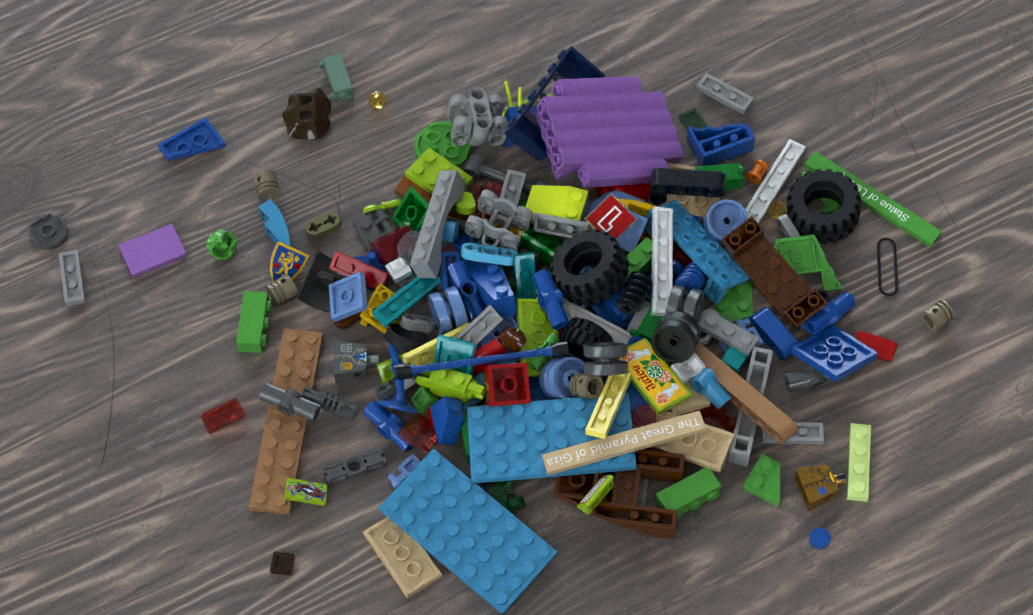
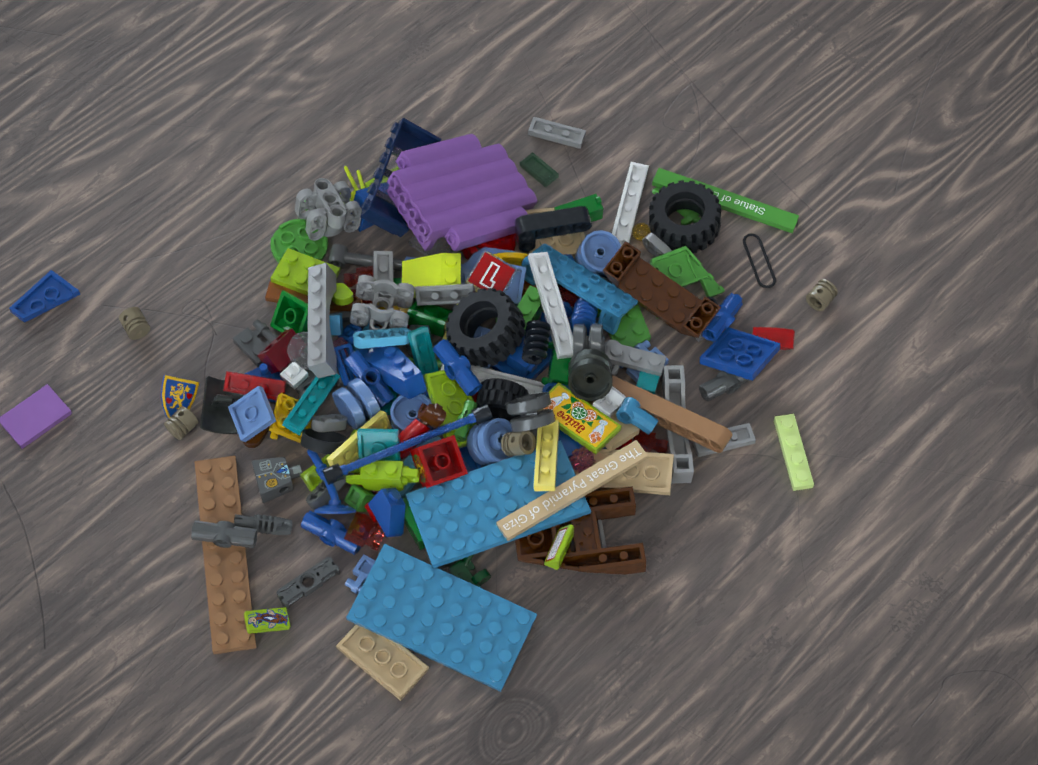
camera: 20 degrees left, 0 degrees up
clear red plate [200,398,246,434] -> none
bright green piece [206,229,238,260] -> none
bright green brick [236,291,272,353] -> none
dark azure slope [258,198,291,247] -> none
dark brown tile [270,552,295,576] -> none
dark brown piece [282,88,331,140] -> none
olive beam [306,212,341,240] -> none
sand green brick [318,53,354,103] -> none
lime piece [362,198,402,213] -> none
clear yellow plate [368,91,387,109] -> none
light grey plate [455,305,504,346] -> none
light grey beam [627,299,651,333] -> none
bright green brick [655,467,721,519] -> none
blue wedge [686,124,755,166] -> none
bright green wing [743,454,780,507] -> none
orange bush [746,159,770,185] -> none
blue beam [749,307,798,360] -> none
pearl gold torso [794,465,846,511] -> none
blue tile [809,528,831,550] -> none

